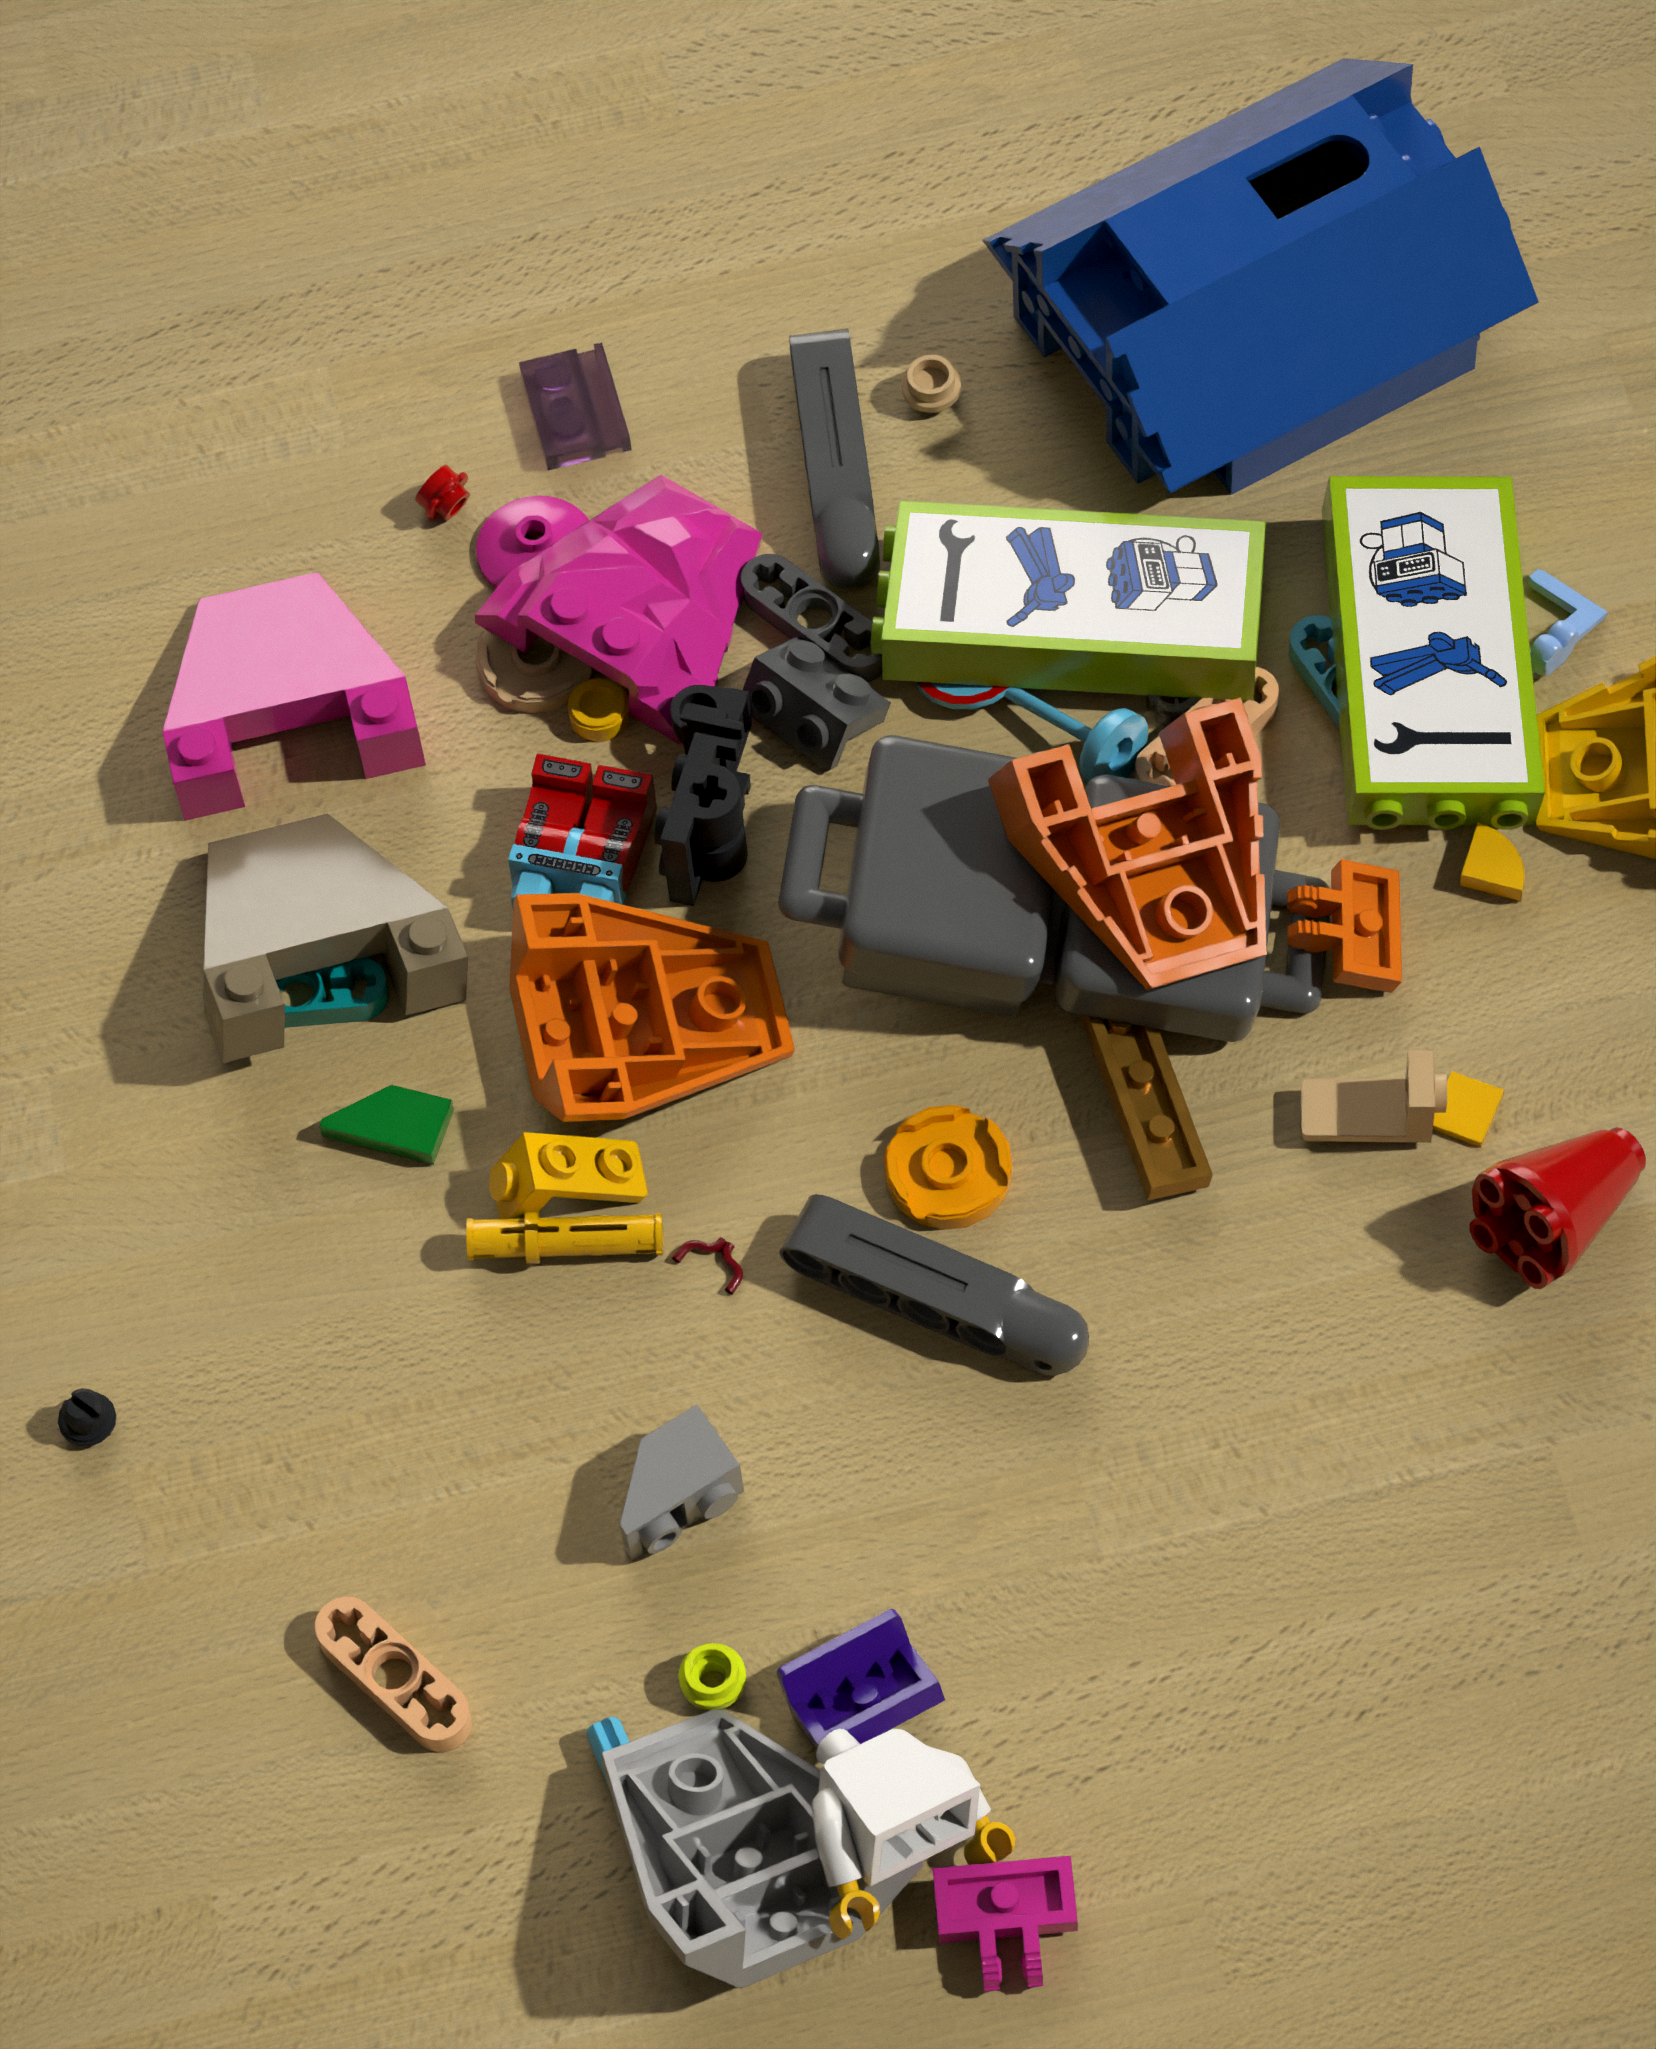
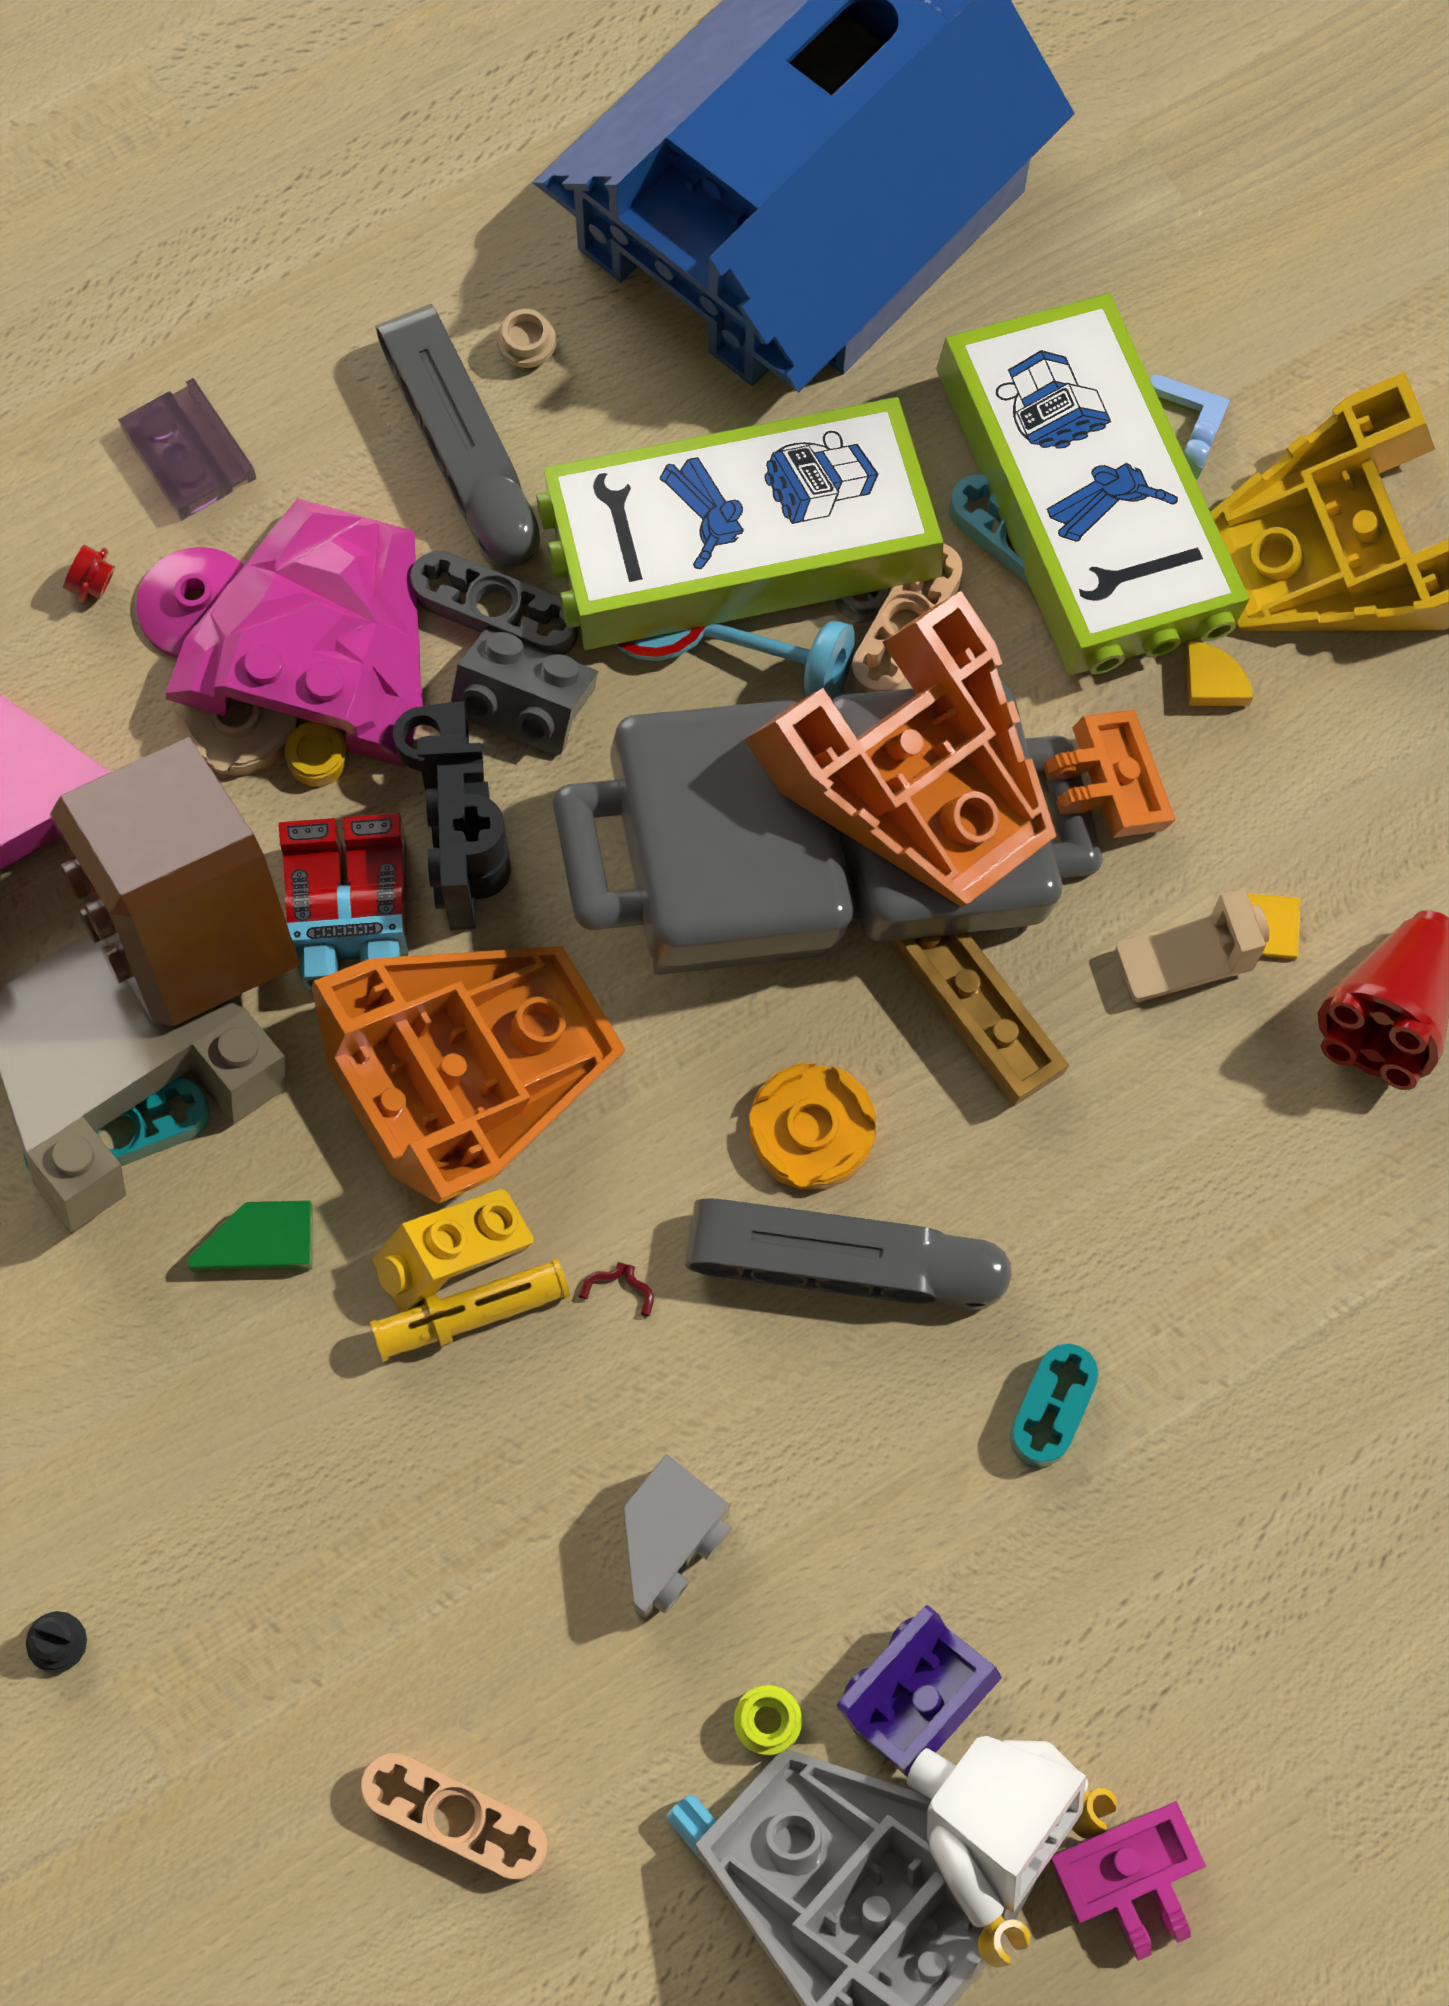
camera: 25 degrees left, 10 degrees up
none -> reddish brown plate [50,736,300,1026]
none -> teal beam [1010,1343,1099,1468]

